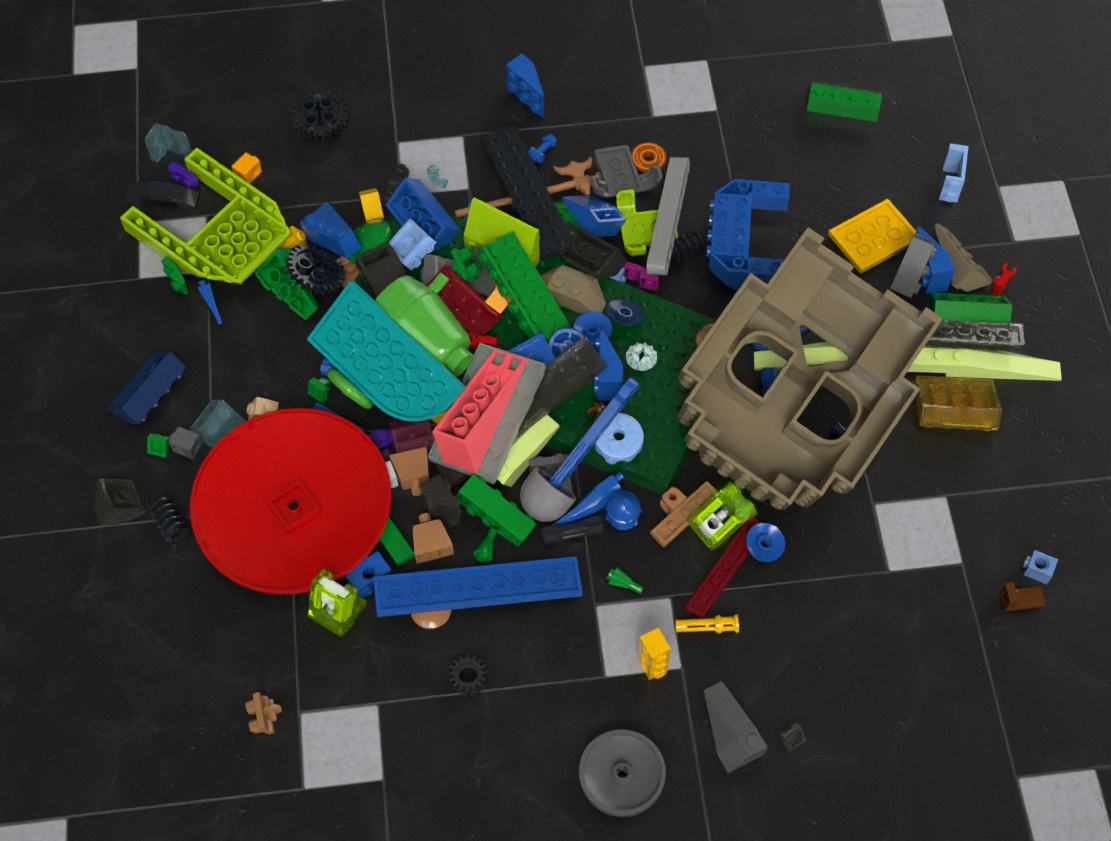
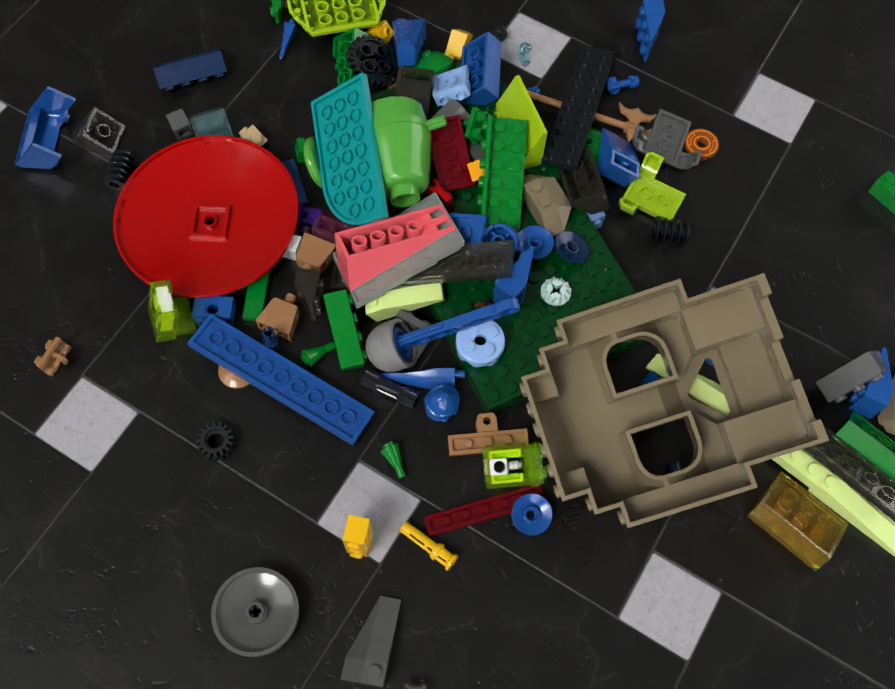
camera: 35 degrees right, 5 degrees up
green tile [147,433,170,458] -> none
magenta slope [623,261,659,290] -> none
light grey beam [647,157,690,275] -> none
blue wedge [706,179,790,291] -> none
yellow plate [828,199,916,274] -> none
none -> blue windscreen [15,86,76,169]
none -> dark blue pin [262,327,279,353]

